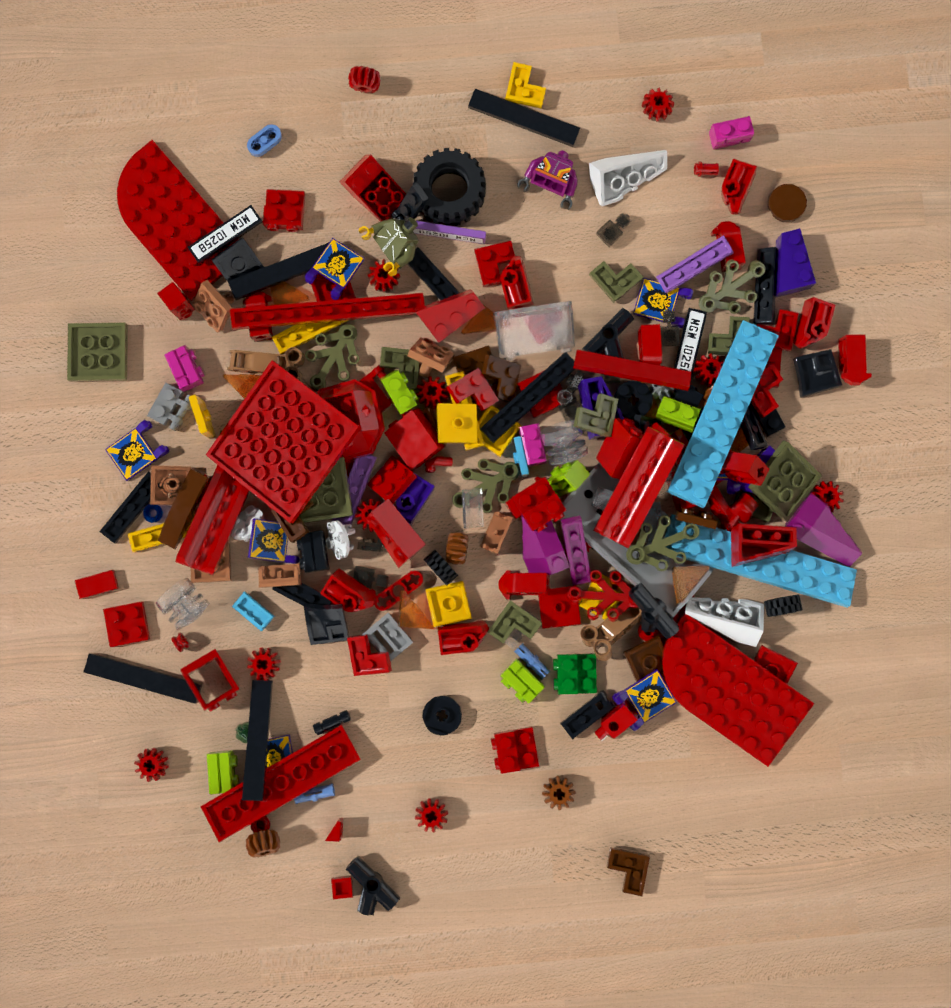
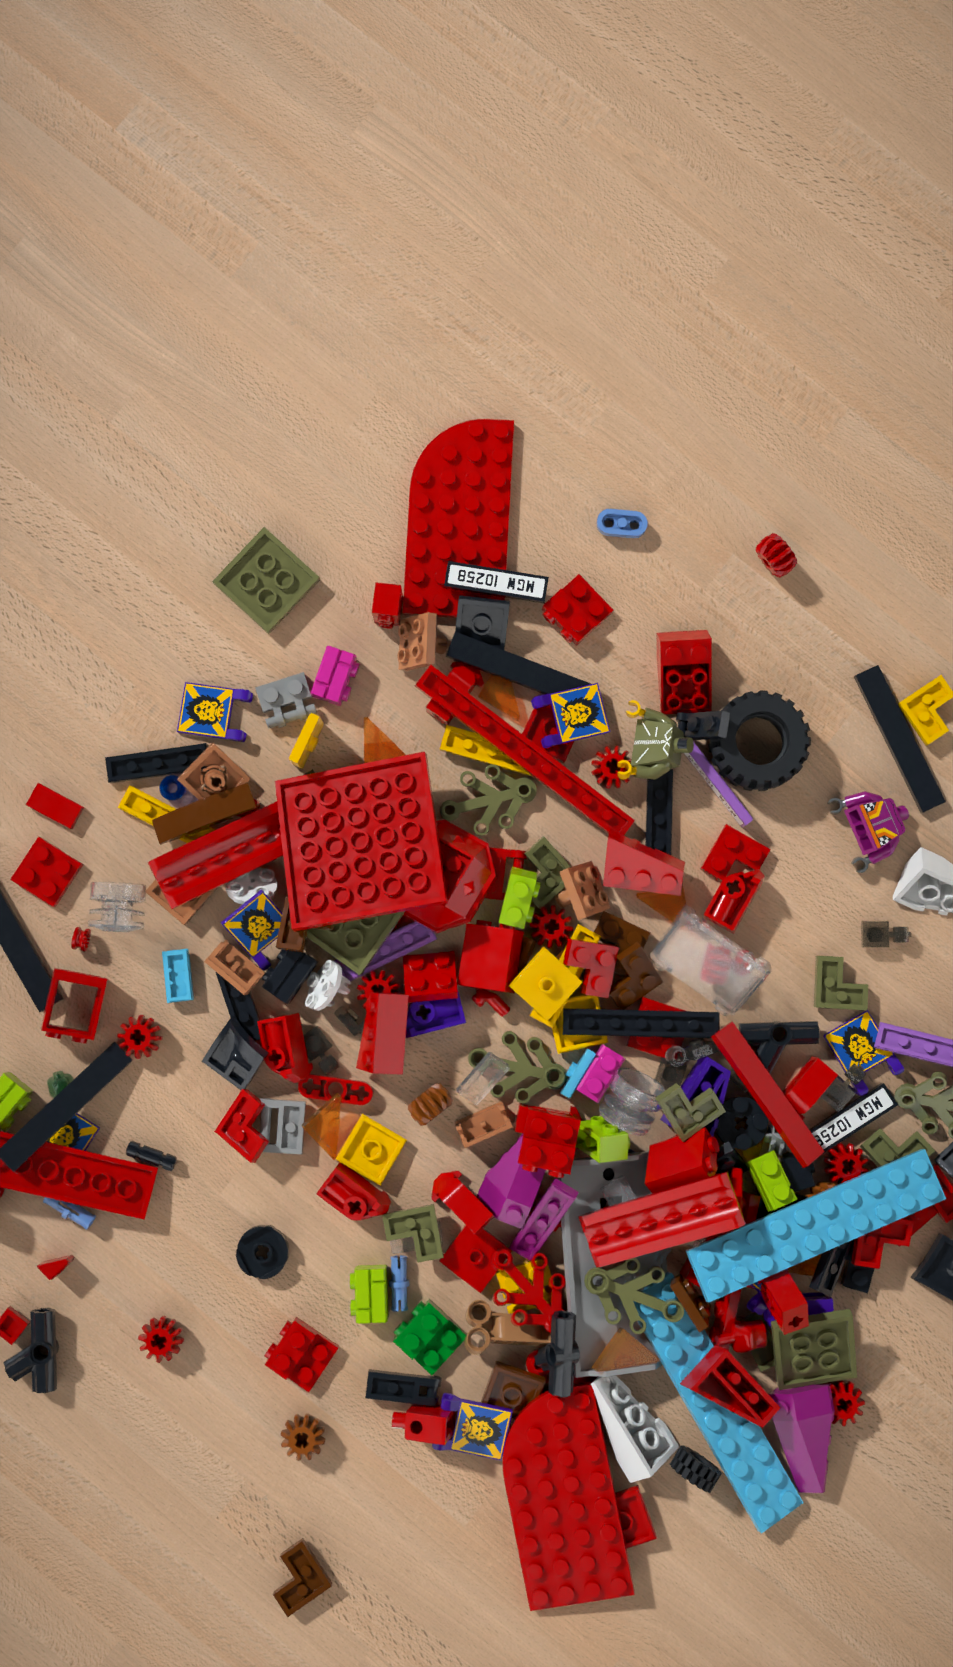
camera: 40 degrees right, 0 degrees up
medium nougat piece [227,347,305,382] -> none
black tyre [424,550,458,586] -> none

